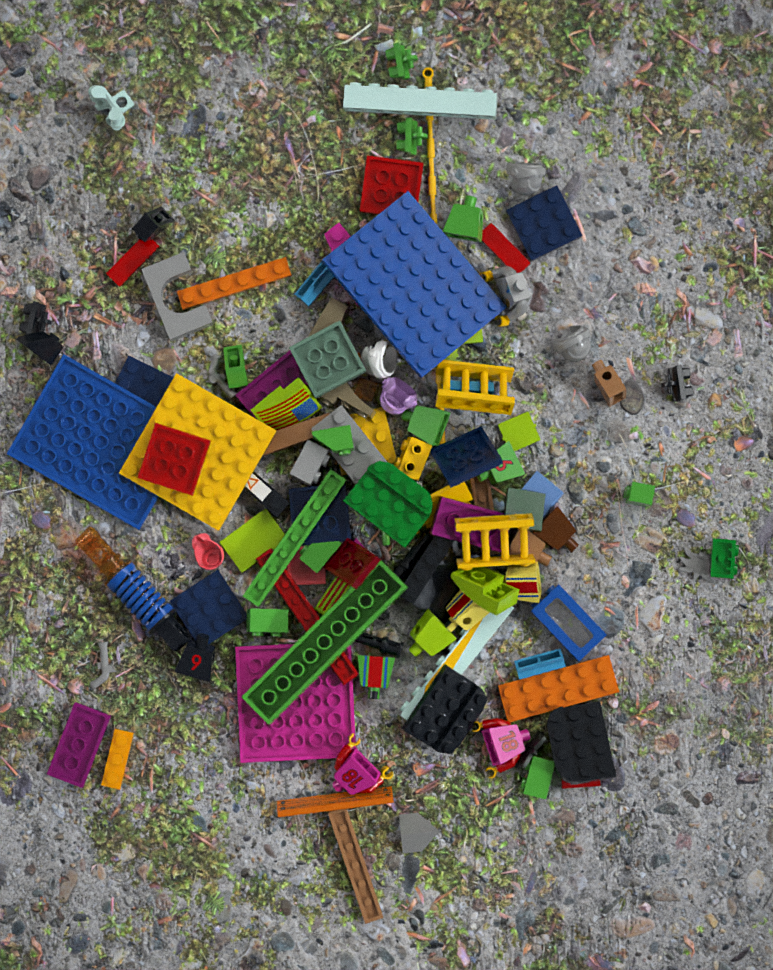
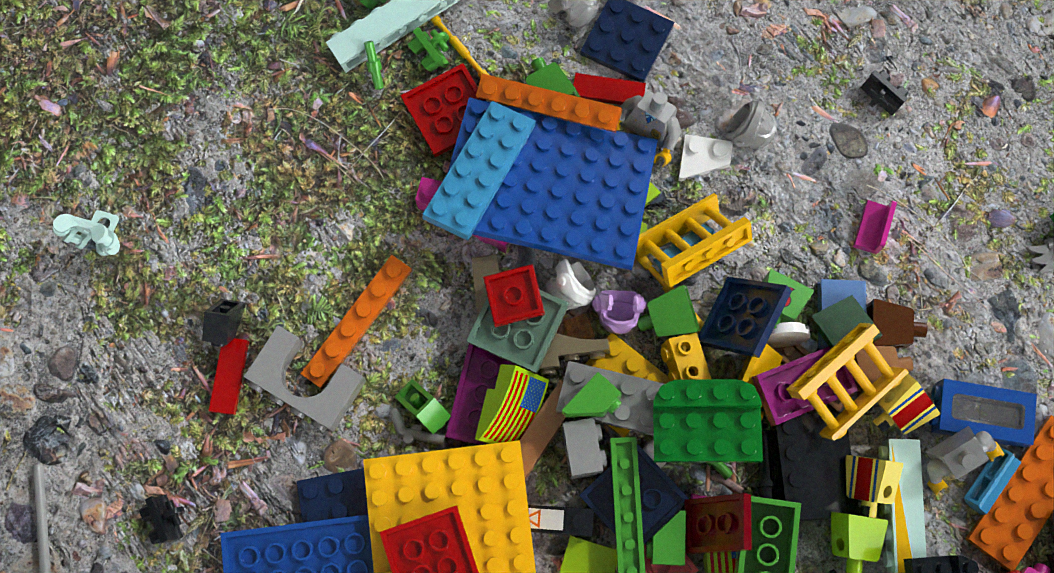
camera: 35 degrees left, 10 degrees down
black slope [16,331,64,365] -> none
dark azure piece [294,262,334,307] -> none
lime slope [451,567,519,616] -> none
lime piece [498,411,541,452] -> none
medium nougat torso [592,360,626,407] -> none
bright green brick [623,482,655,507] -> none
none -> bright green bar [364,41,384,90]
none -> dark azure plate [422,101,536,241]
none -> orange plate [476,73,622,133]
none -> red tile [483,264,545,327]
none -> white wing [678,134,733,181]
none -> white tile [767,322,810,348]
none -> dark pink panel [853,200,897,255]
none -> light grey torso [926,426,1005,496]

